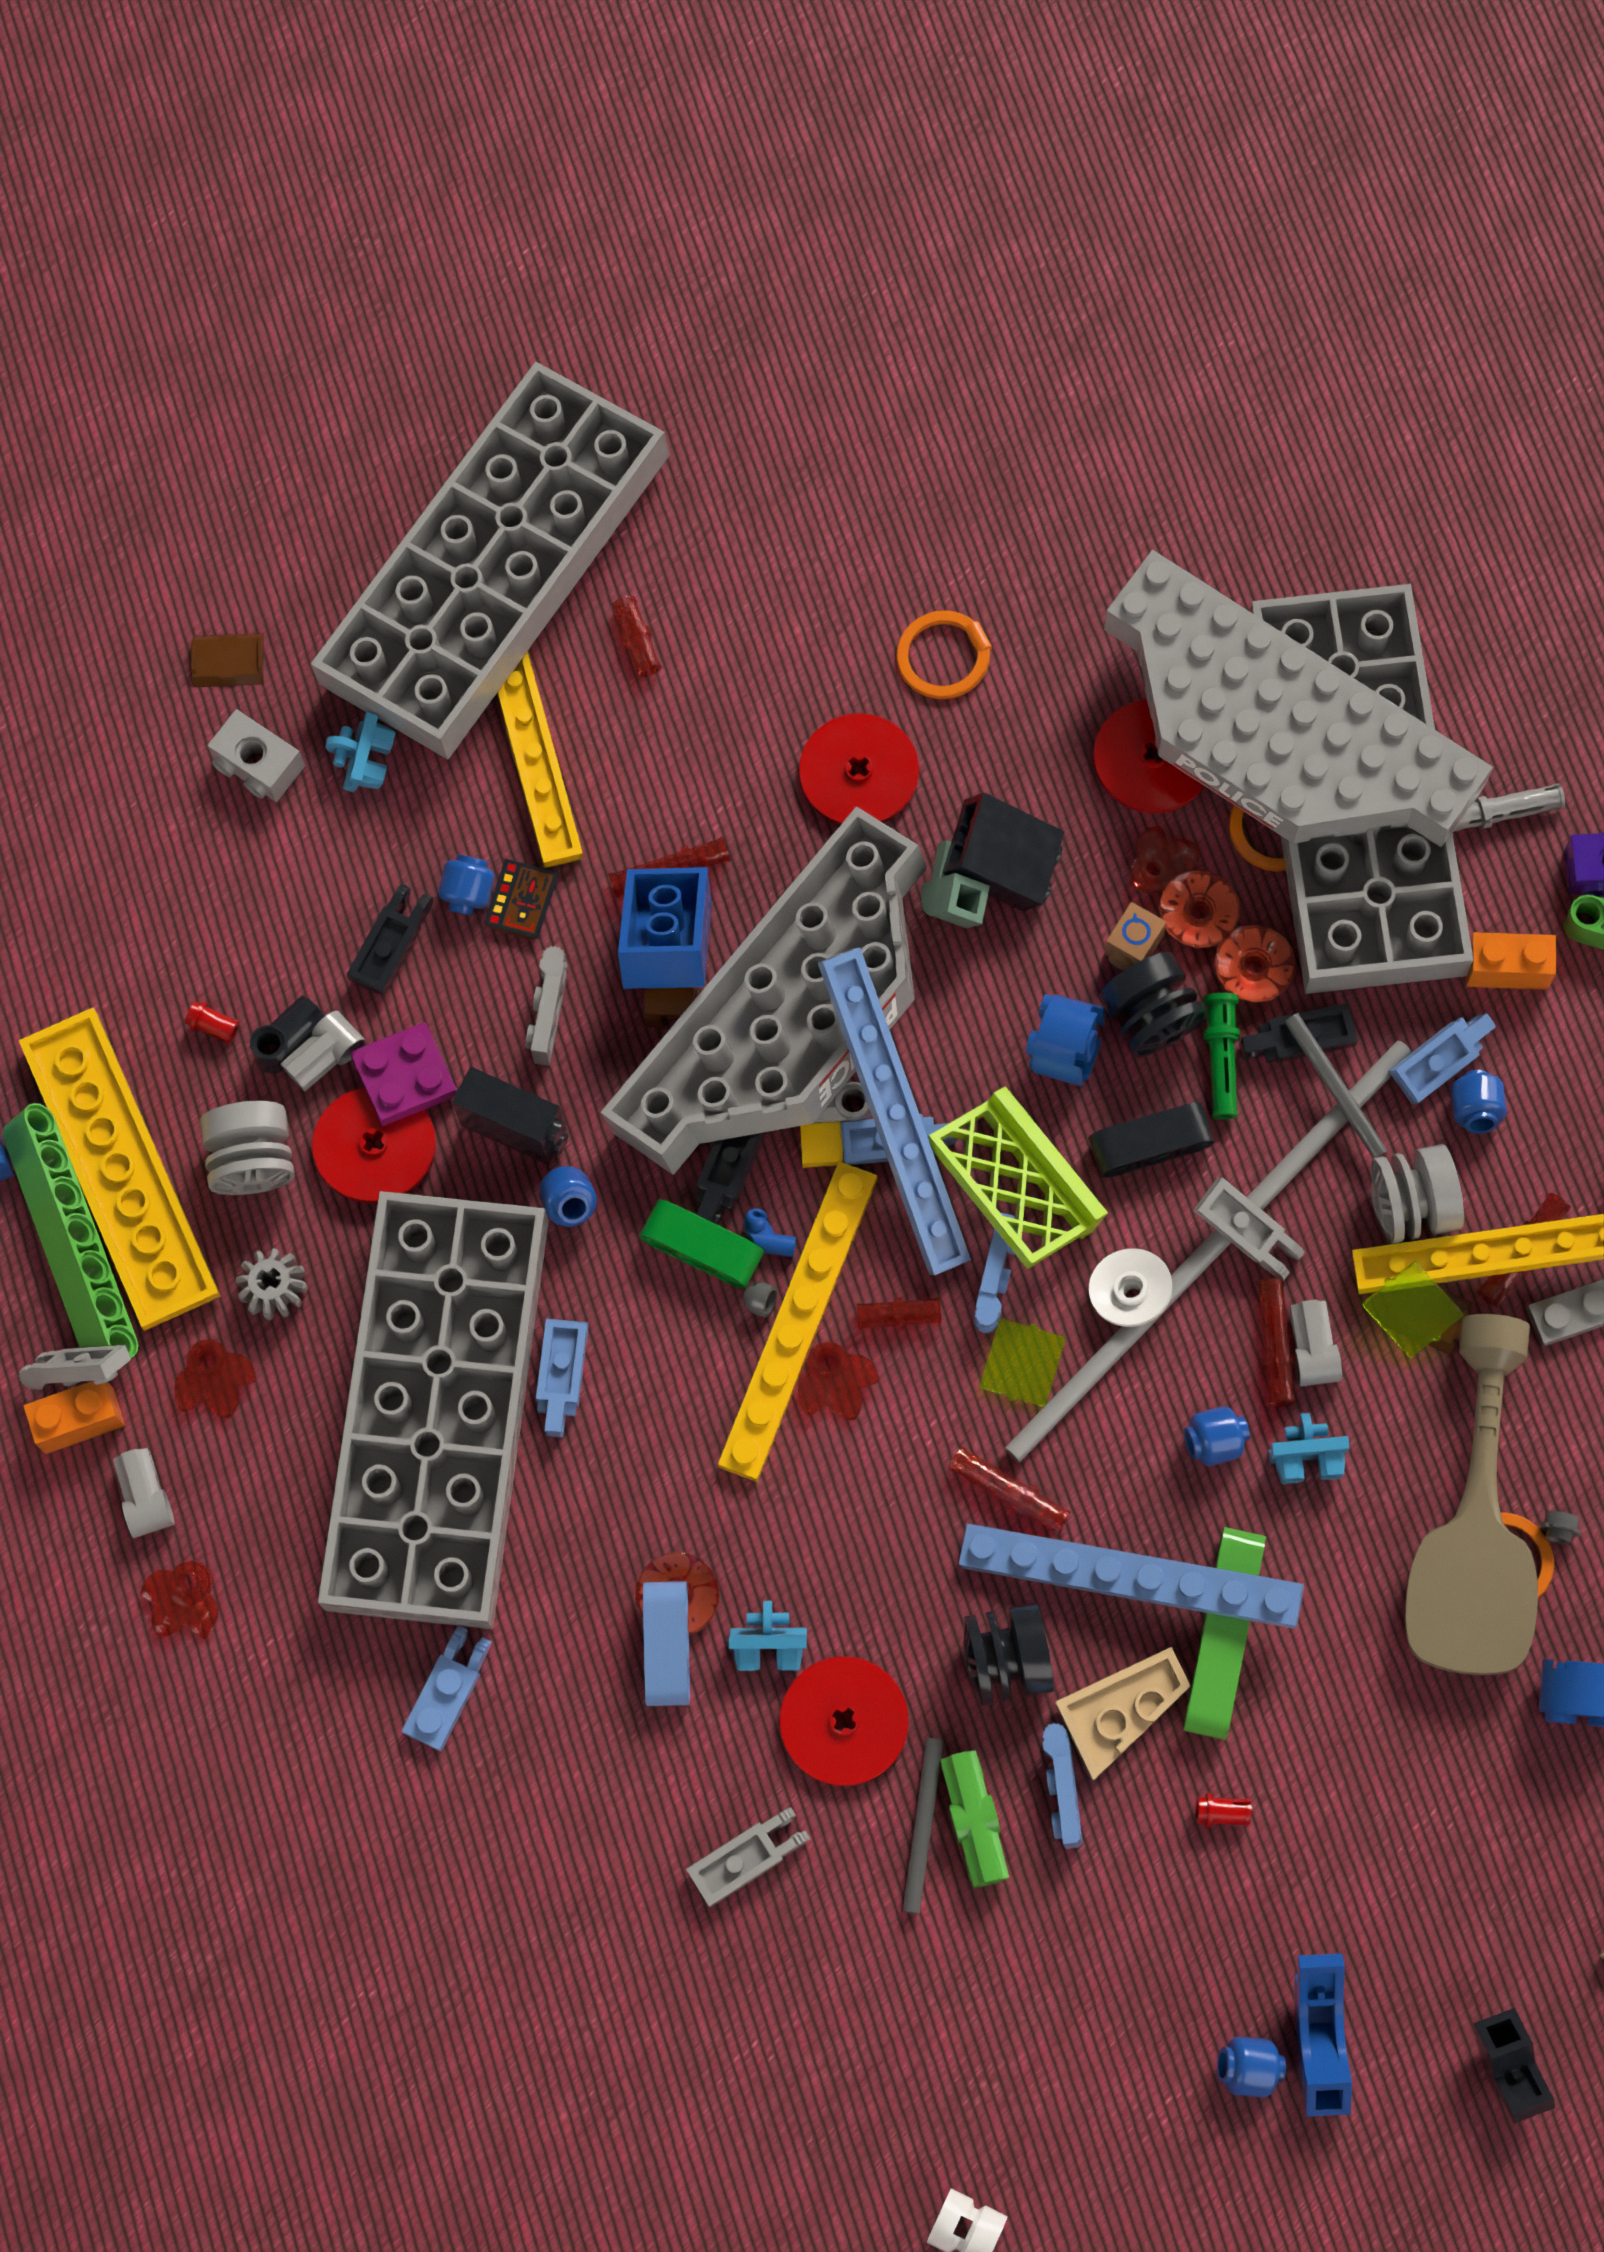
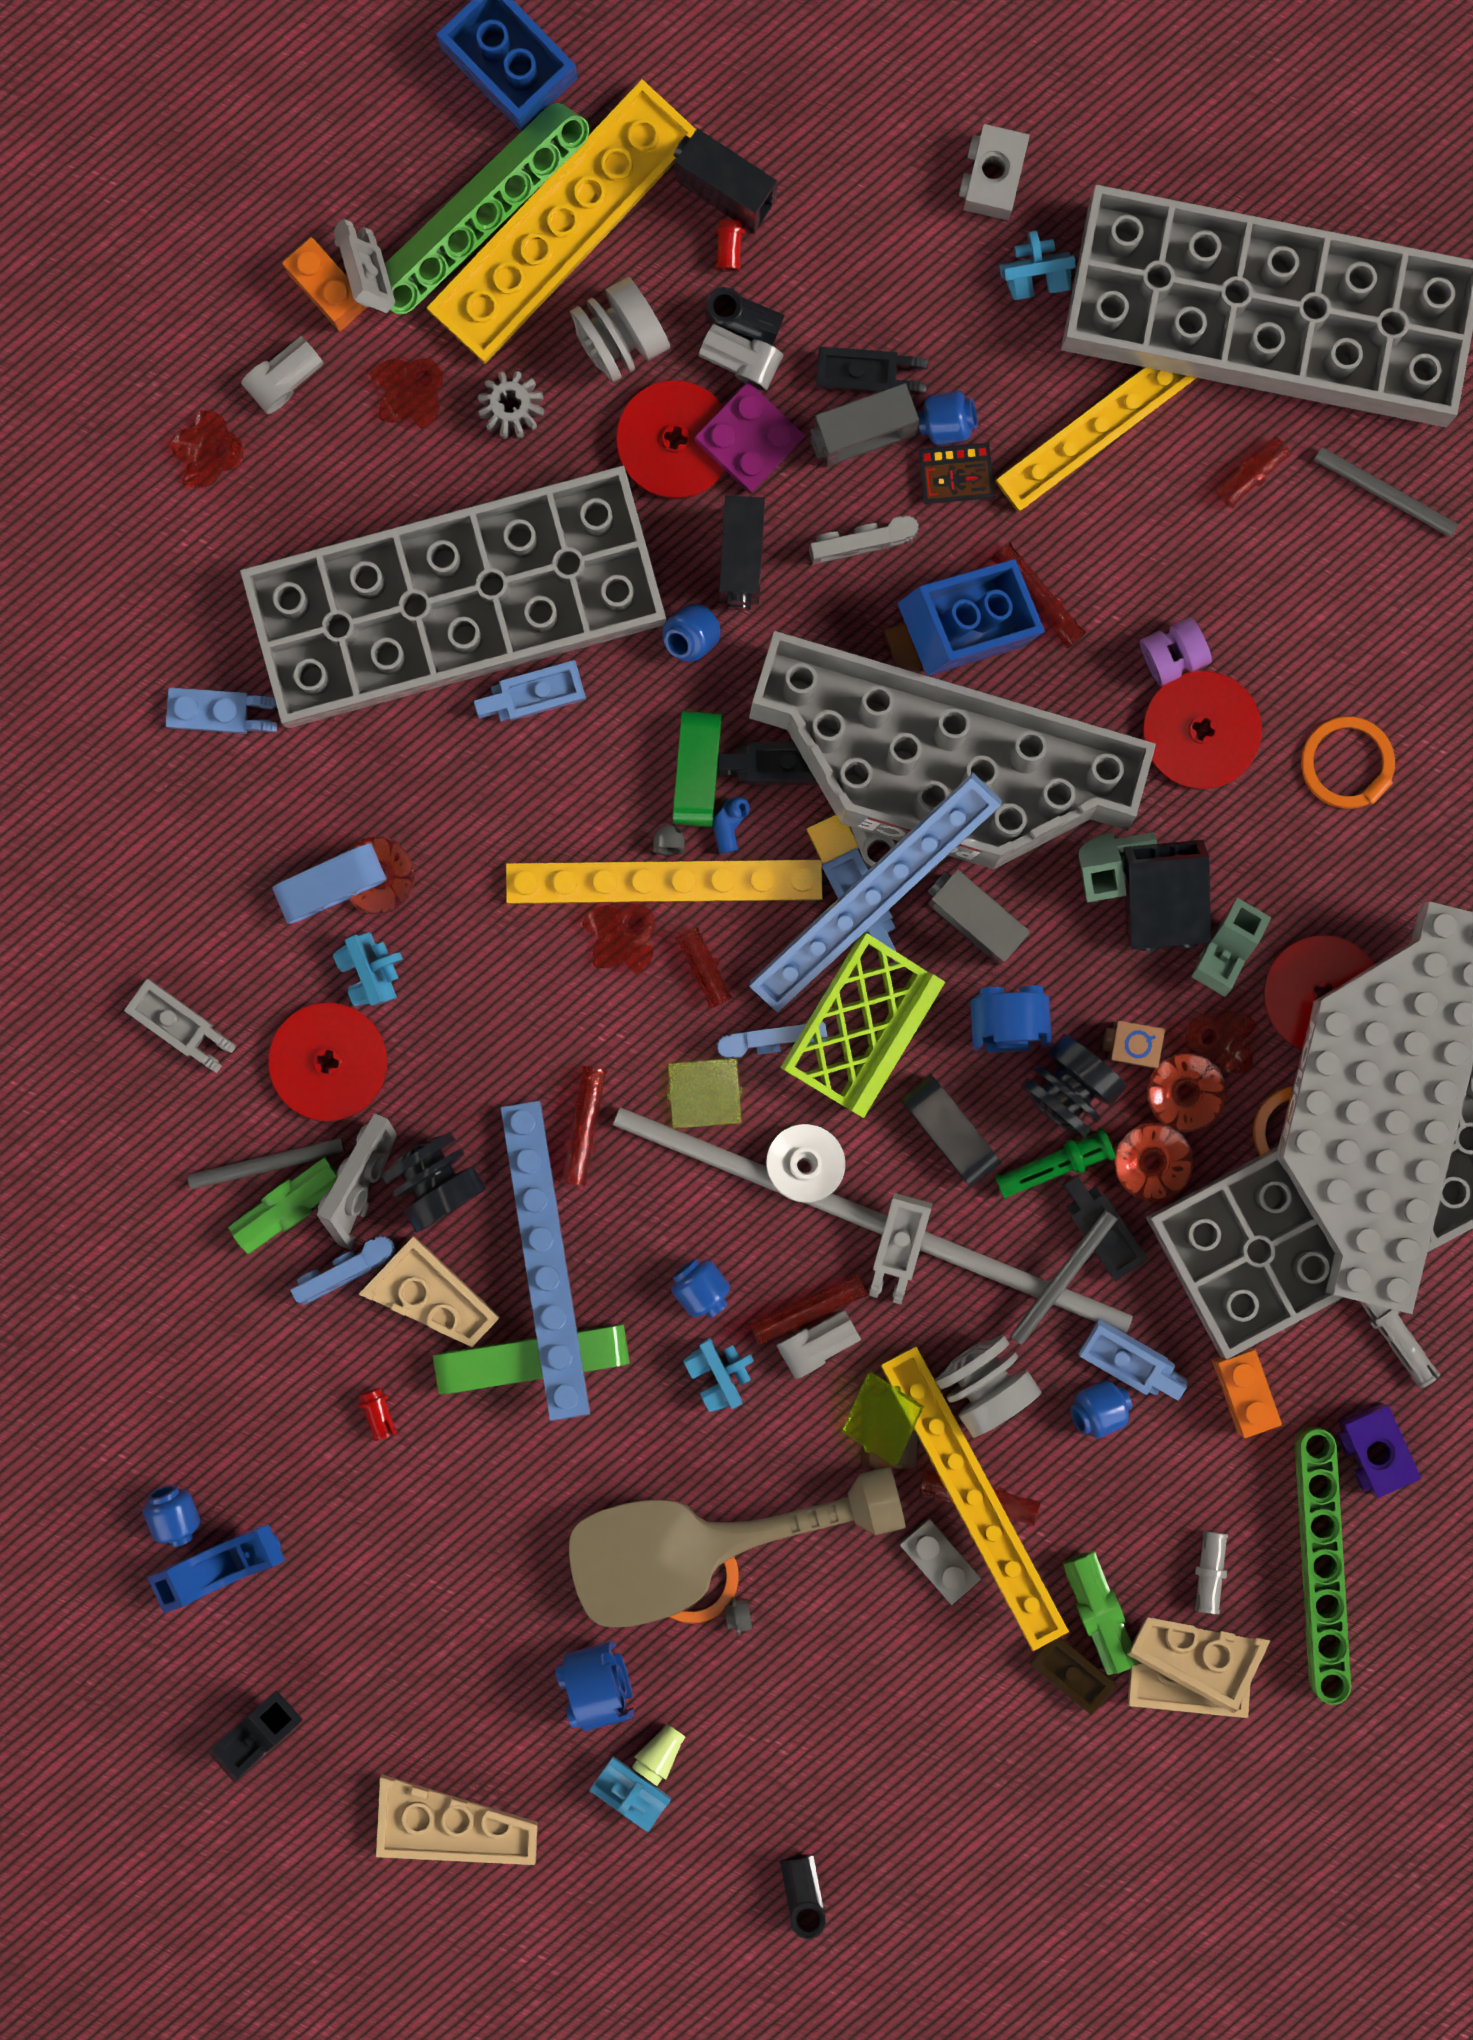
camera: 65 degrees right, 15 degrees up
reddish brown piece [191,633,264,687] -> none
none -> light grey wing [317,1113,397,1250]
none -> black brick [673,128,777,233]
none -> dark grey window [809,383,919,467]
none -> dark grey window [928,869,1030,965]
none -> medium lavender wheel [1139,617,1212,687]
none -> sand green brick [1191,898,1271,997]
none -> dark grey bar [1314,446,1458,537]

